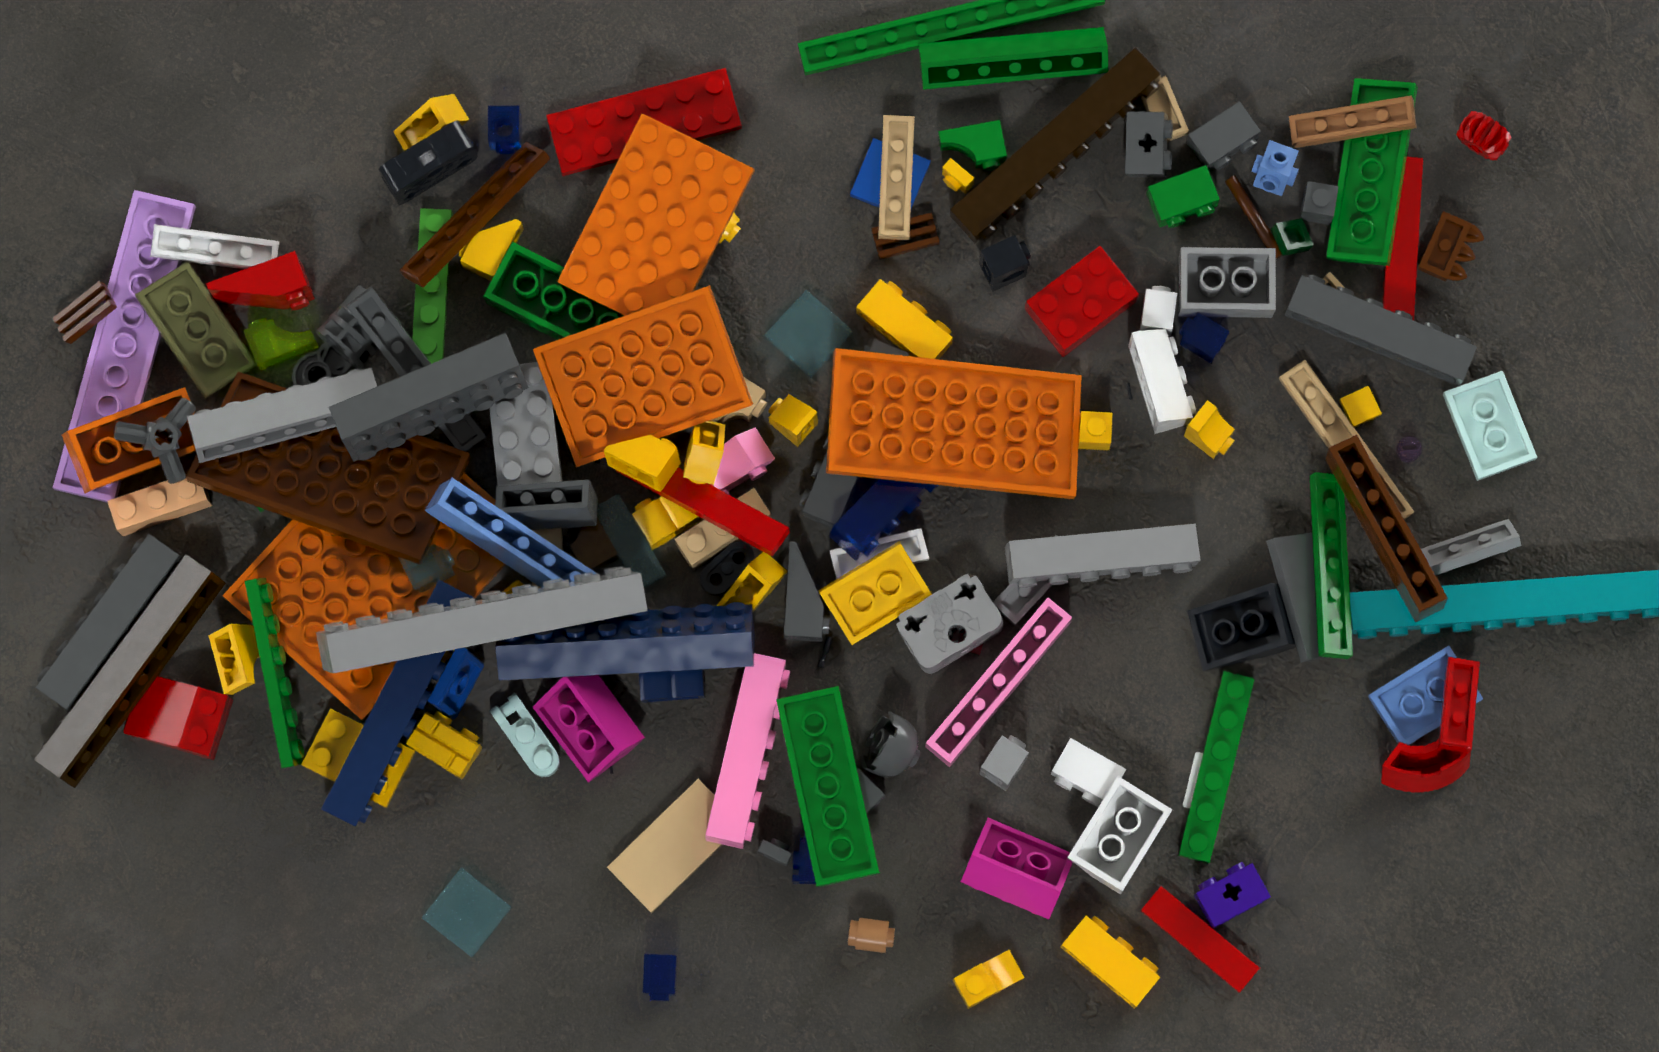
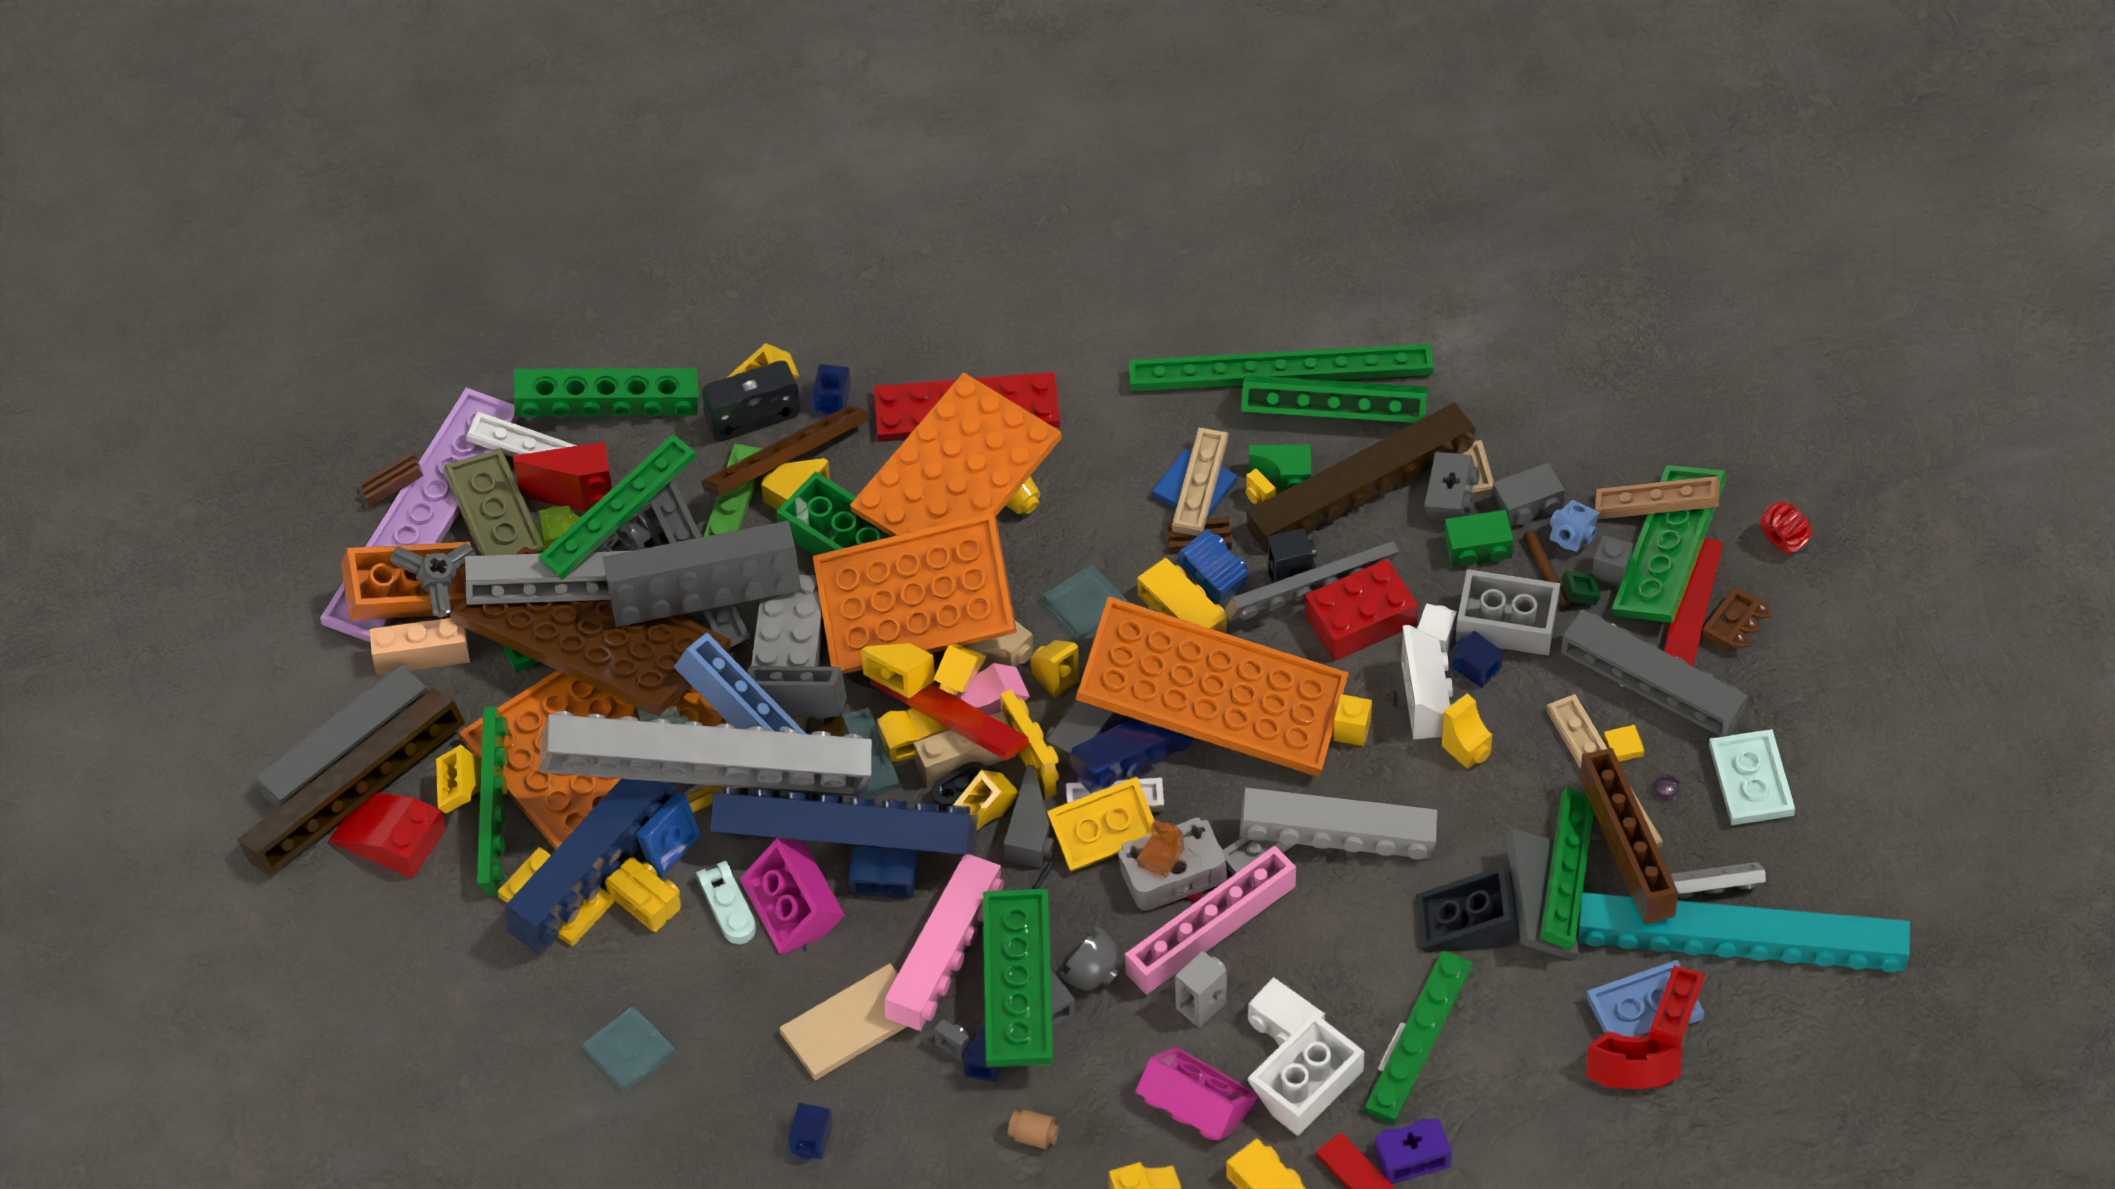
camera: 10 degrees right, 25 degrees down
none -> green brick [514,368,698,418]
none -> green plate [538,434,697,581]
none -> yellow plate [1000,689,1059,799]
none -> clear orange bracket [1137,820,1185,878]
none -> blue brick [1177,529,1249,605]
none -> dark grey plate [1224,541,1399,621]

